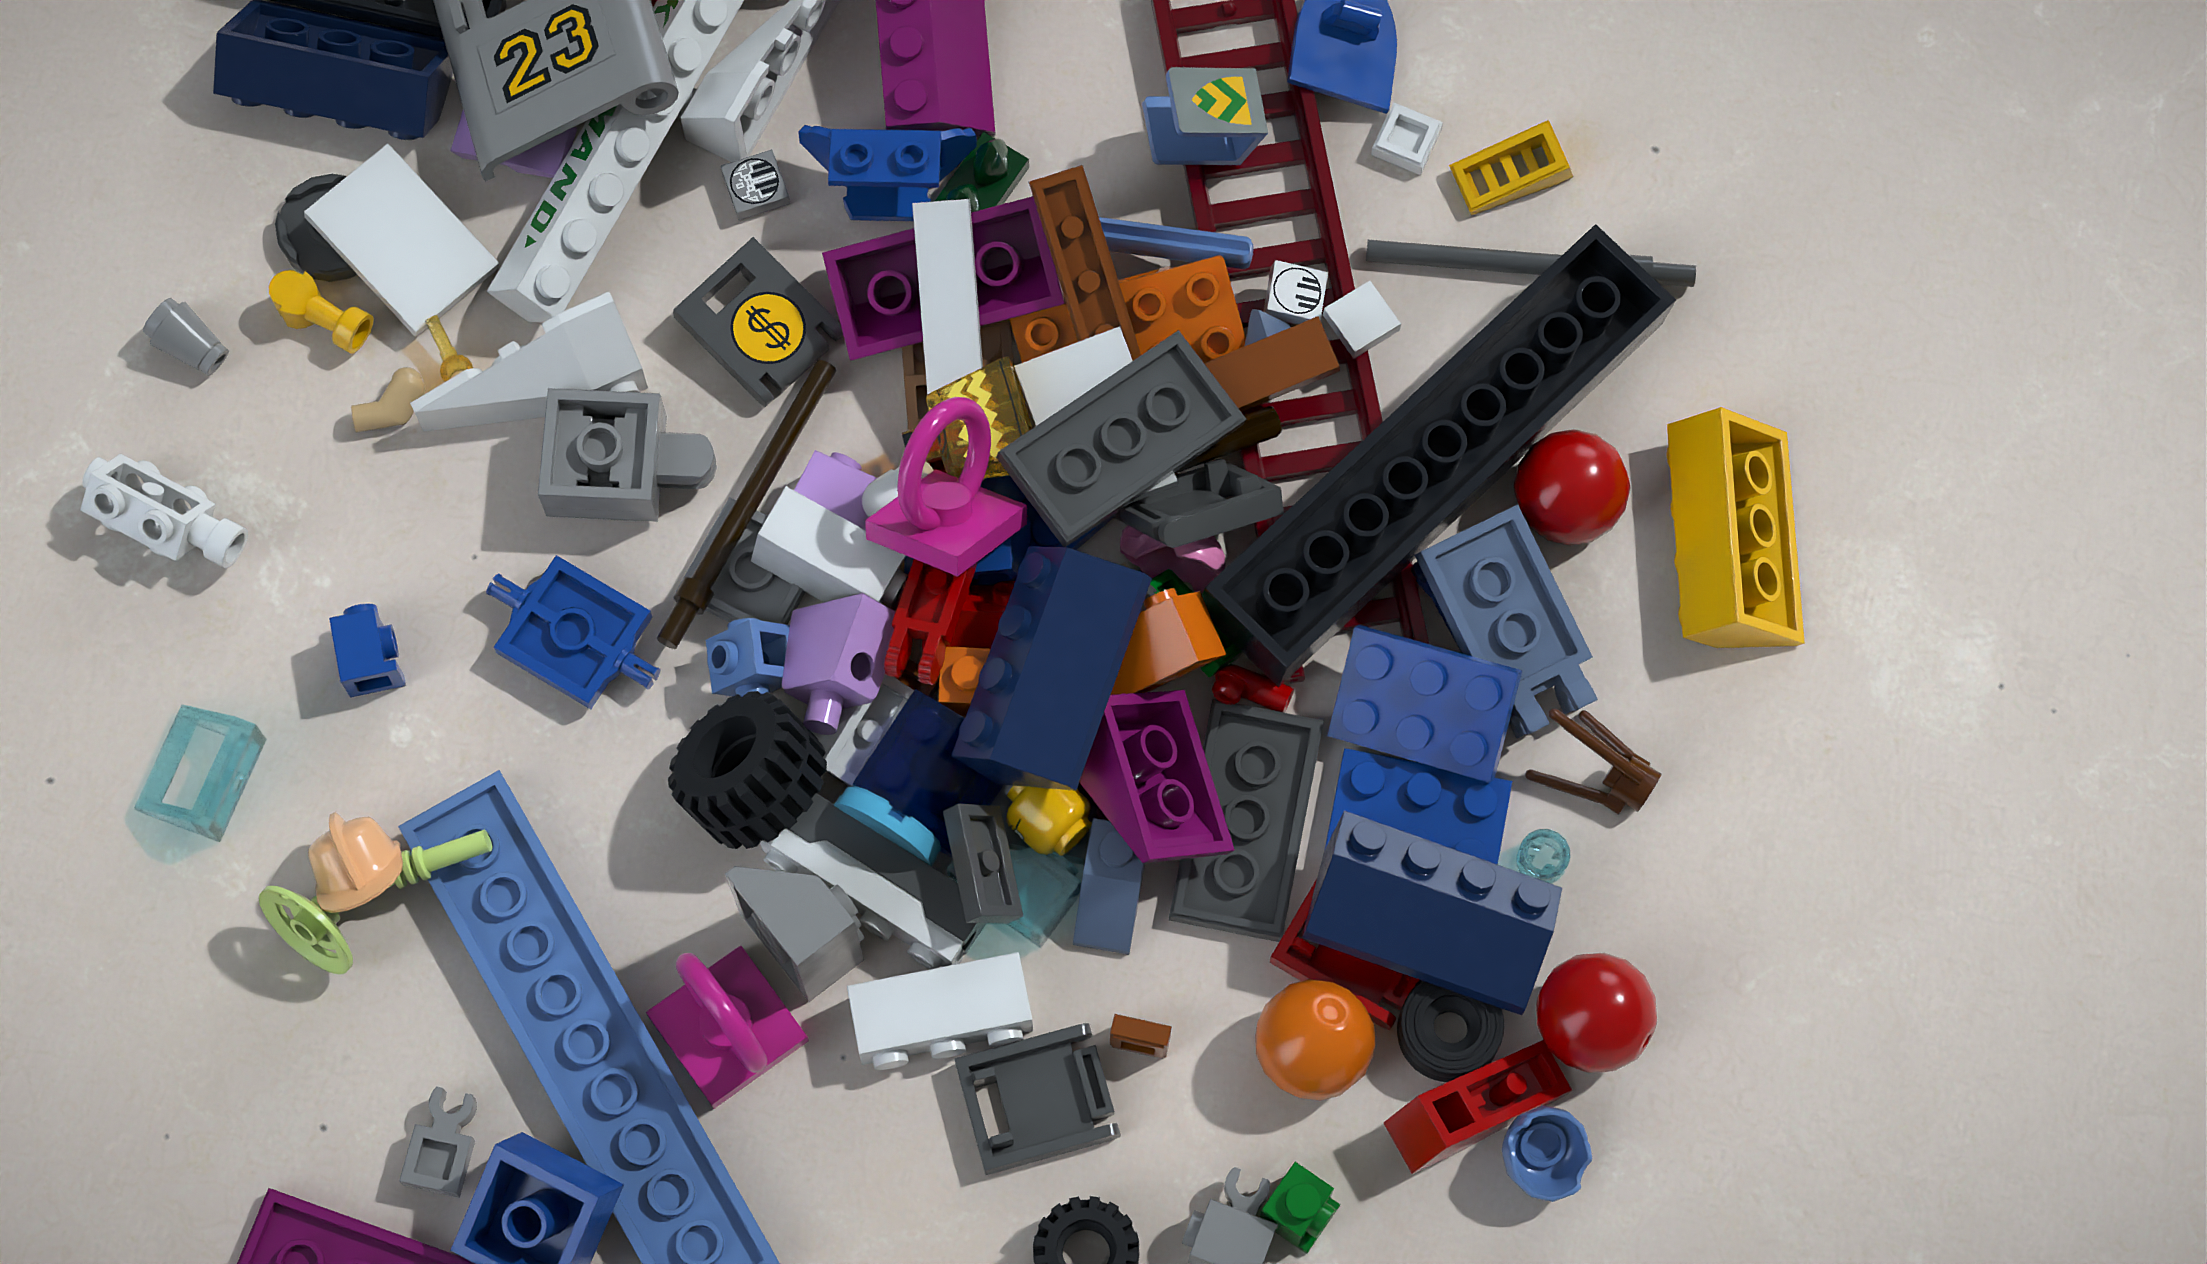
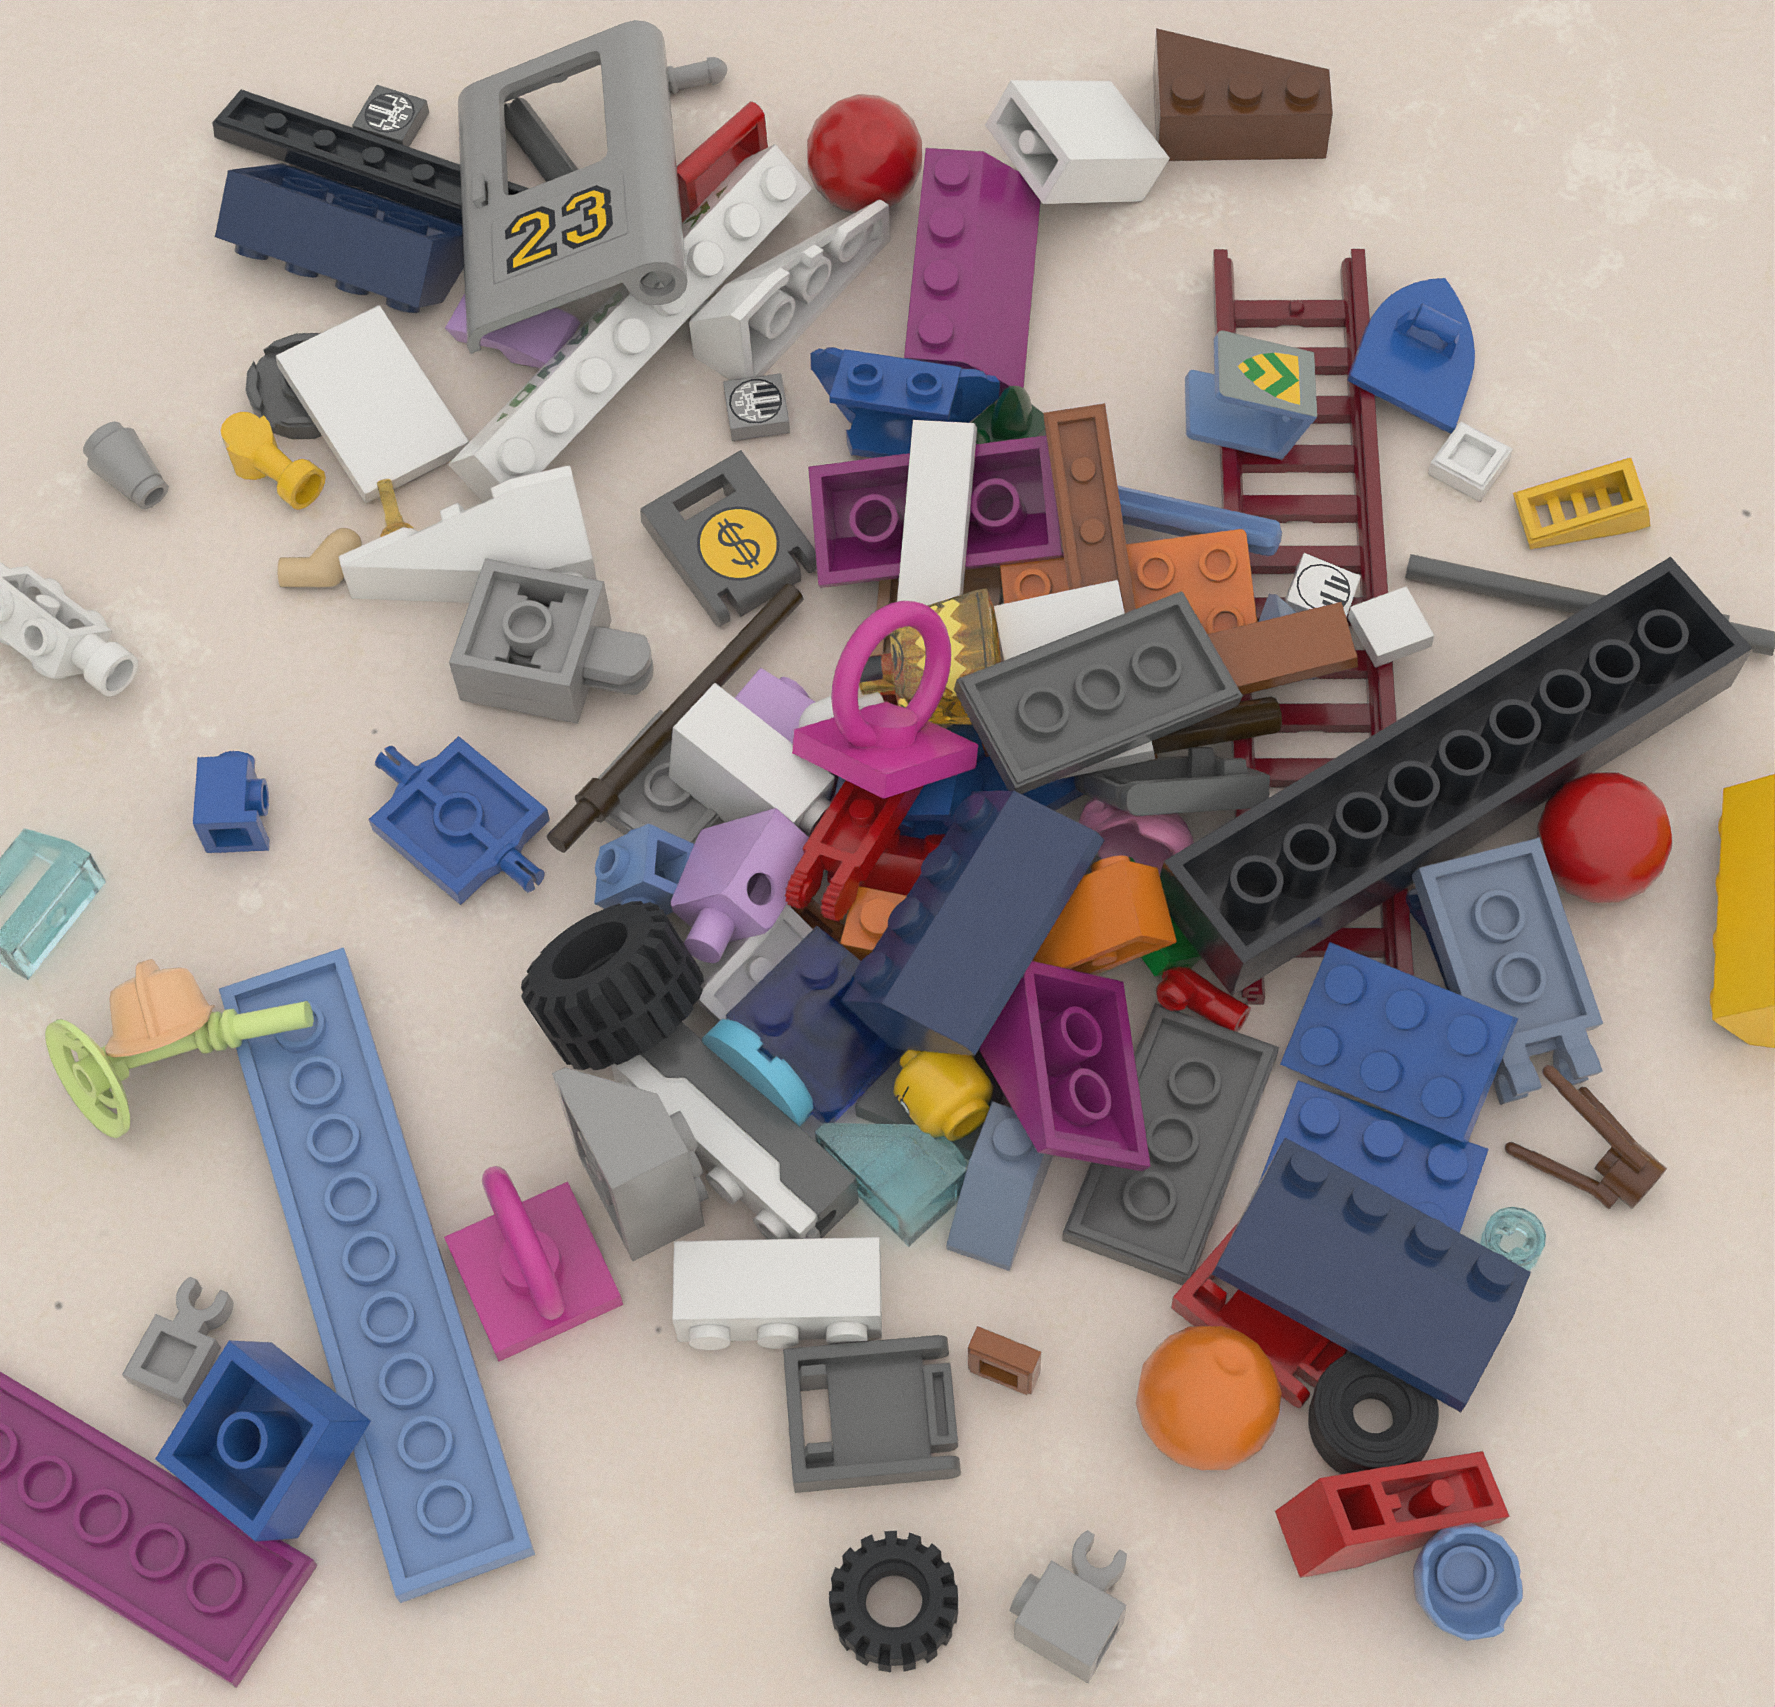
camera: 15 degrees right, 10 degrees down
dark grey plate [943,804,1024,924] -> none
green brick [1260,1161,1341,1254] -> none
red piece [1536,953,1657,1073] -> none

